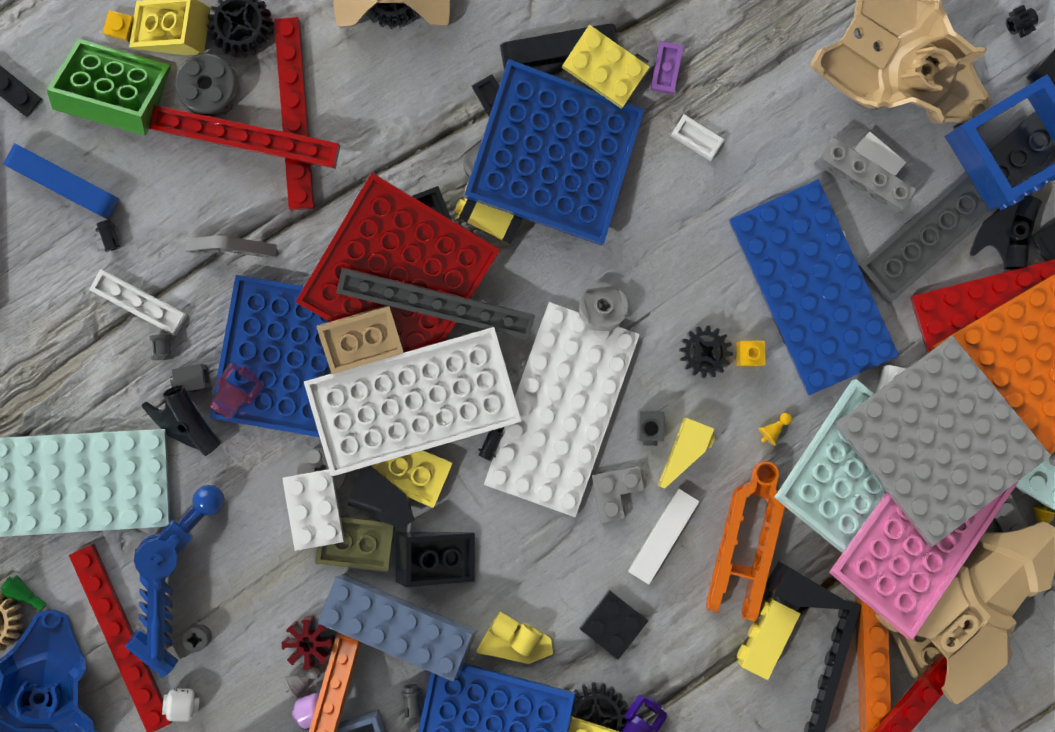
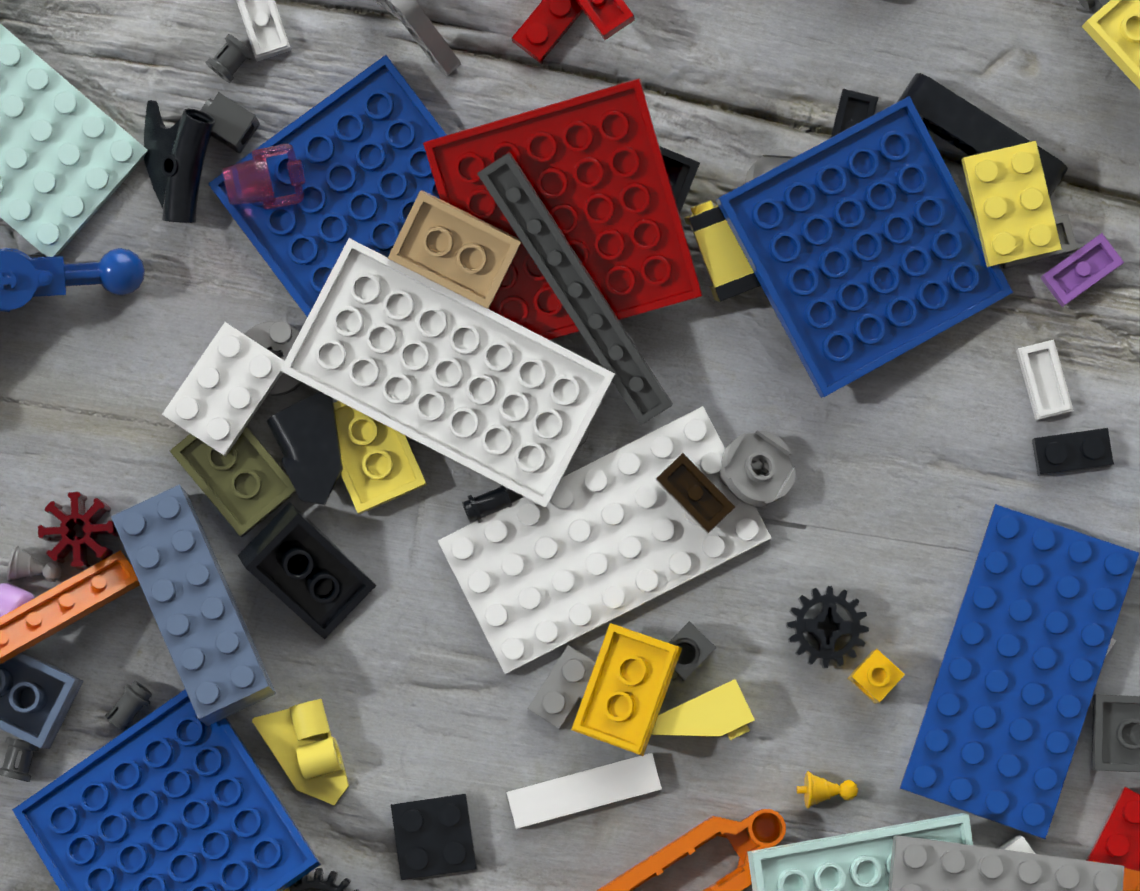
camera: 50 degrees right, 5 degrees down
none -> yellow tile [571,623,682,756]
none -> dark brown plate [656,453,735,534]
none -> black plate [1032,428,1114,476]

